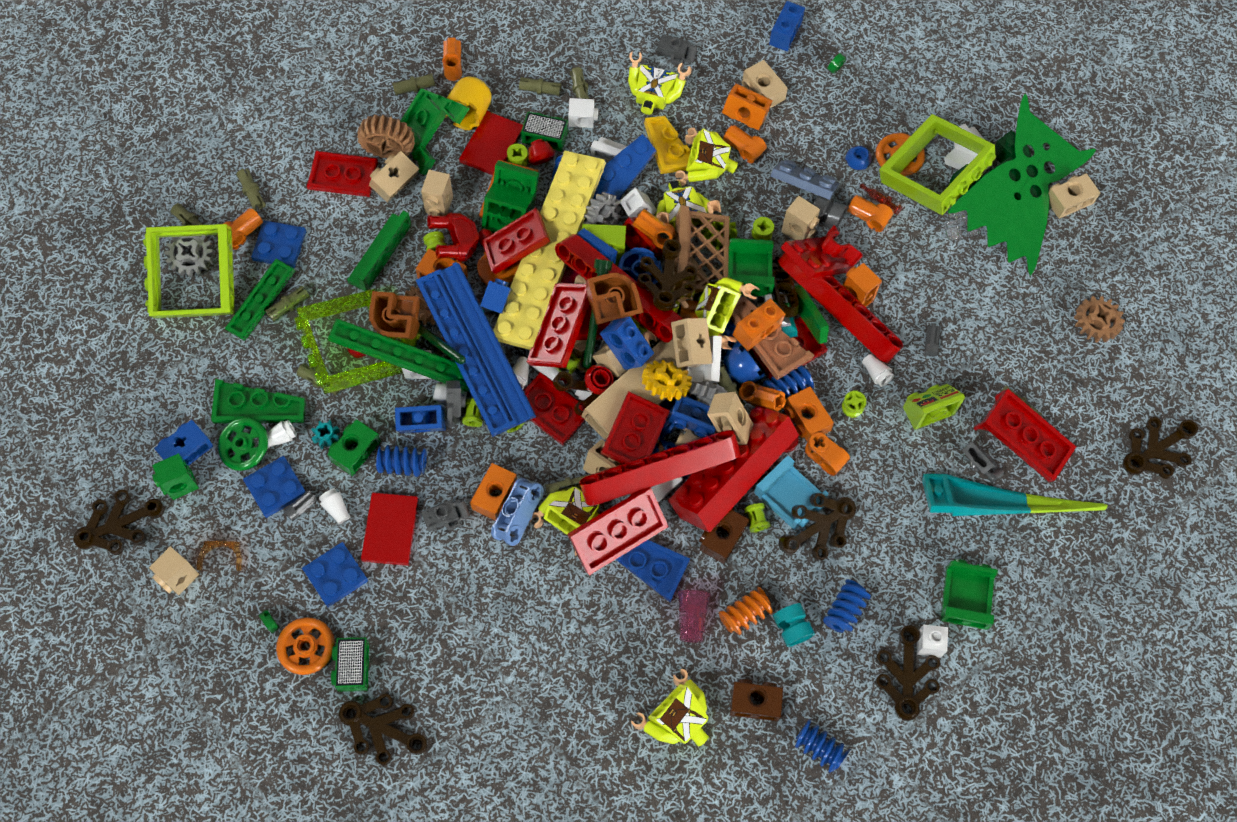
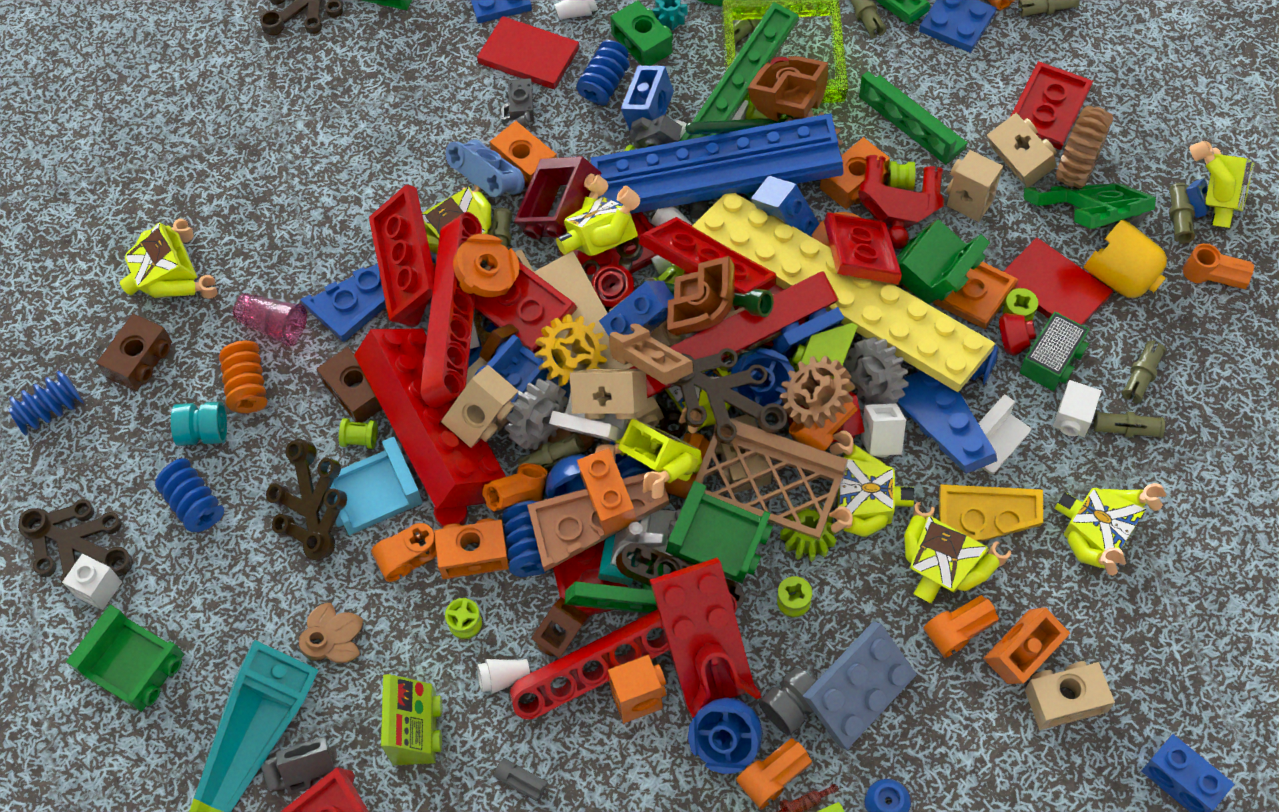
camera: 115 degrees right, 5 degrees down
dark grey piece [657,34,697,65] -> none
tan brick [781,196,820,240] -> none
none -> medium nougat plate [299,603,363,663]
none -> orange plate [453,234,520,297]
none -> reddish brown tile [479,324,519,363]
none -> dark red window [514,156,602,240]
none -> reddish brown brick [531,597,589,658]
none -> neon yellow torso [556,173,640,256]
none -> medium nougat plate [609,323,693,385]
none -> blue cylinder [688,697,763,774]
none -> medium nougat gear [780,356,855,429]
none -> blue tile [1186,178,1210,218]
none -> neon yellow torso [1190,141,1254,228]

